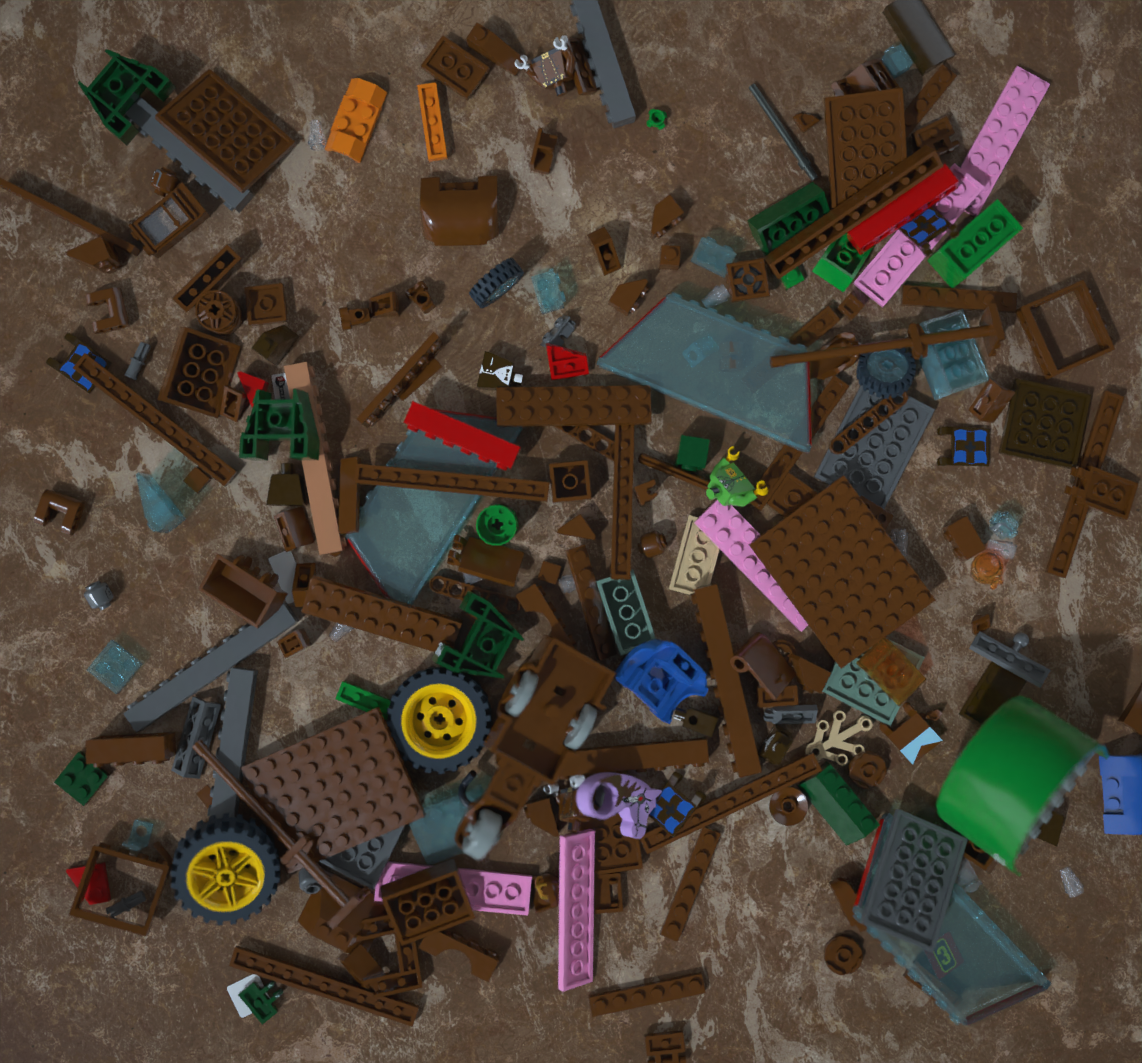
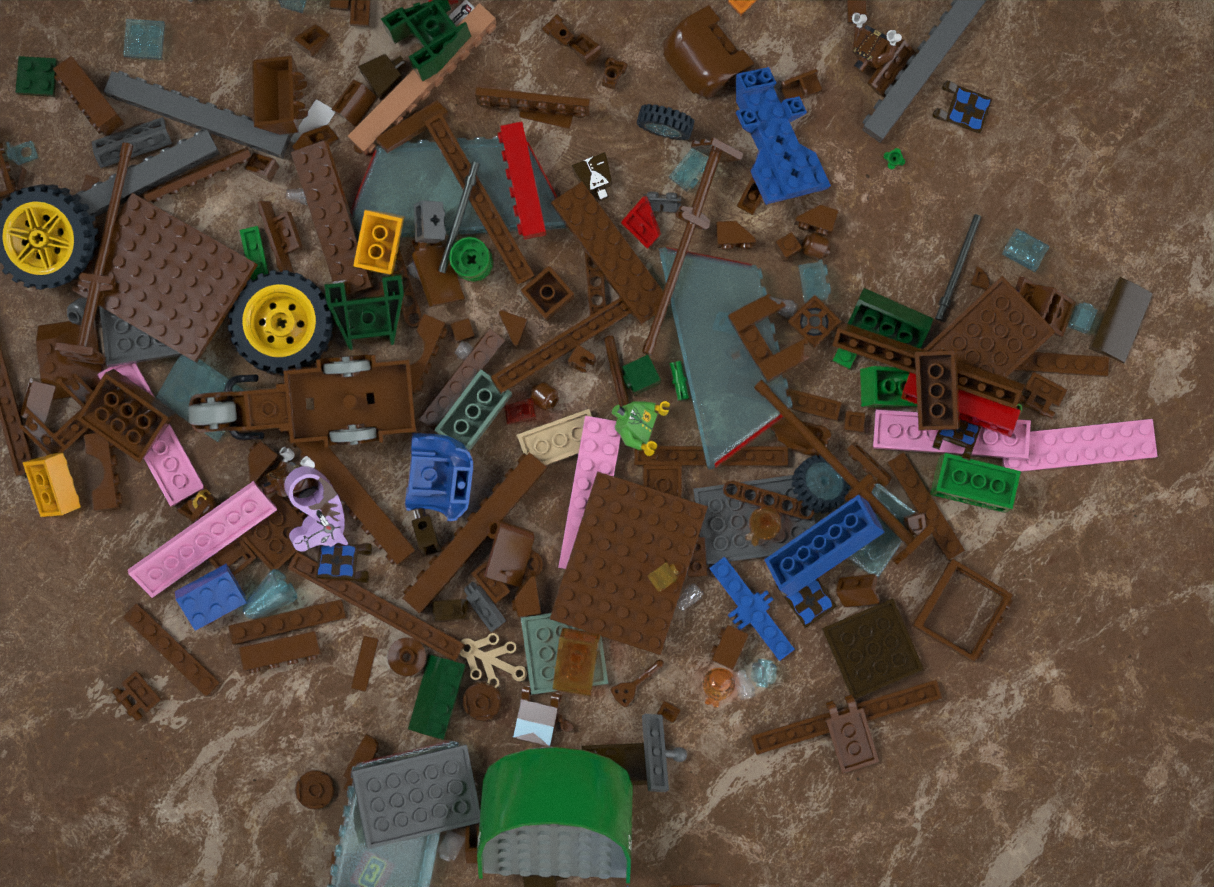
camera: 55 degrees right, 5 degrees down
none -> light orange slope [23,453,81,517]
none -> reddish brown plate [144,146,251,203]
none -> blue brick [175,564,247,631]
none -> reddish brown brick [239,631,322,674]
none -> clear light blue cone [243,569,298,619]
none -> reddish brown bracket [257,201,303,273]
none -> reddish brown slope [294,24,330,58]
none -> reddish brown sticker [351,636,378,692]
none -> light orange slope [353,210,405,275]
none -> dark grey brick [414,200,446,243]
none -> pearl dark grey bar [438,161,480,273]
none -> clear red slope [504,398,537,424]
none -> reddish brown piece [611,659,664,707]
none -> reddish brown piece [642,137,743,356]
none -> clear yellow brick [648,562,679,592]
none -> green pin [669,361,689,401]
none -> blue hinge [709,557,795,661]
none -> reddish brown wedge [728,294,809,383]
none -> blue piece [736,67,831,205]
none -> clear orange hat [745,507,781,546]
none -> blue brick [764,494,885,597]
none -> reddish brown head [801,233,831,261]
none -> reddish brown plate [846,442,892,487]
none -> reddish brown plate [904,512,926,535]
none -> reddish brown brick [915,350,960,431]
none -> dark brown flag [932,80,993,134]
none -> clear light blue bracket [1002,229,1049,272]

